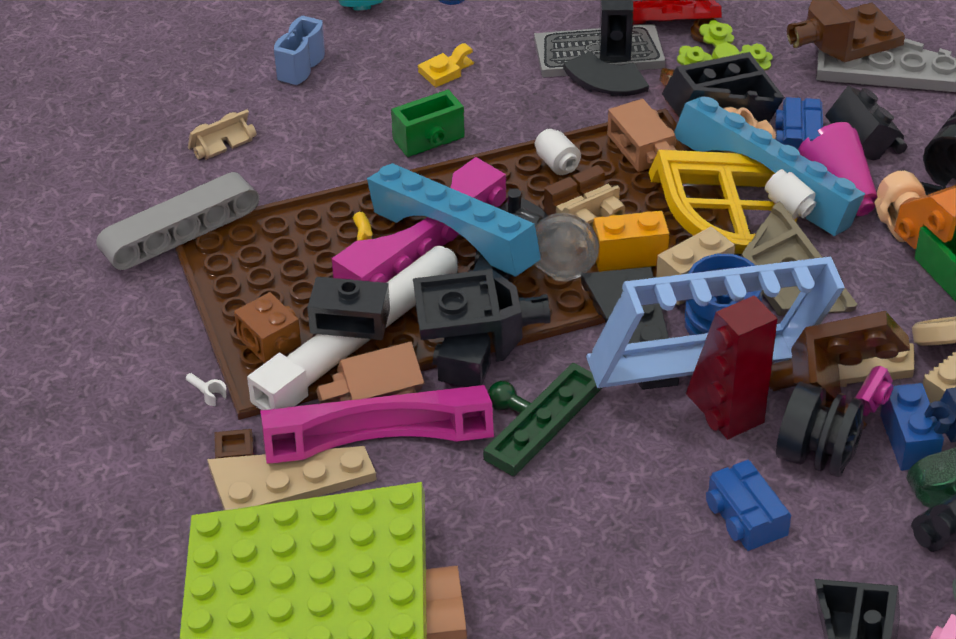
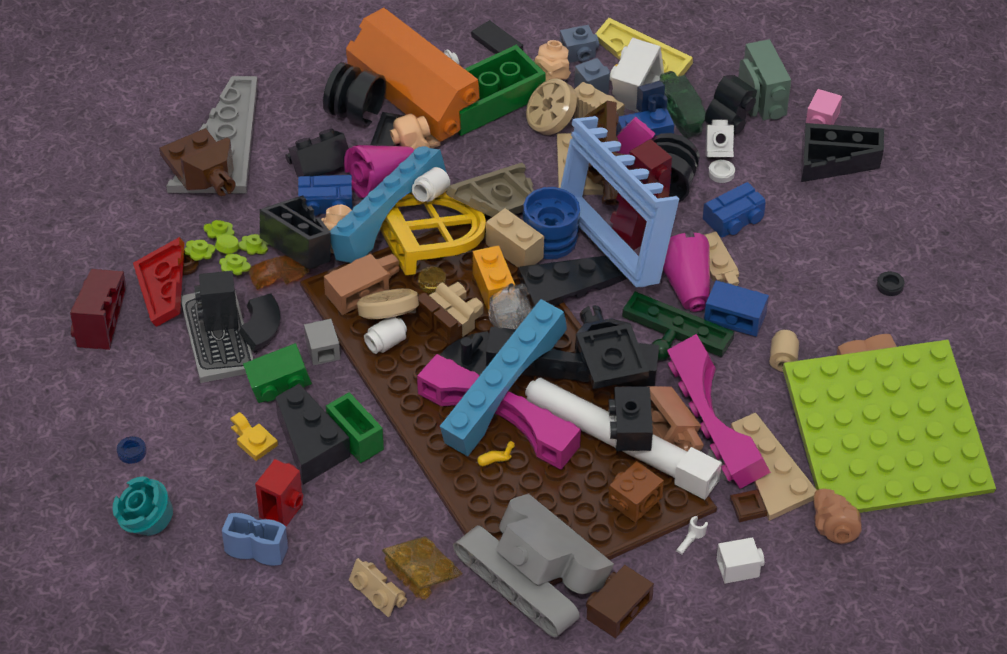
camera: 100 degrees left, 5 degrees up
none -> green brick [243,343,312,403]
none -> red brick [255,459,304,526]
none -> black wedge [276,384,351,485]
none -> light grey brick [304,319,340,365]
none -> tan wheel [357,289,419,319]
none -> clear yellow hinge [382,536,463,600]
none -> clear yellow tile [418,266,446,293]
none -> light grey brick [496,494,614,594]
none -> reddish brown brick [586,565,654,639]
none -> dark pink cone [663,233,710,312]
none -> blue brick [704,280,769,337]
none -> white brick [705,120,734,157]
none -> tan hinge [705,232,739,286]
none -> white tile [708,160,735,183]
none -> white brick [716,537,765,583]
none -> tan brick [769,330,799,372]
none -> nougat head [813,489,862,544]

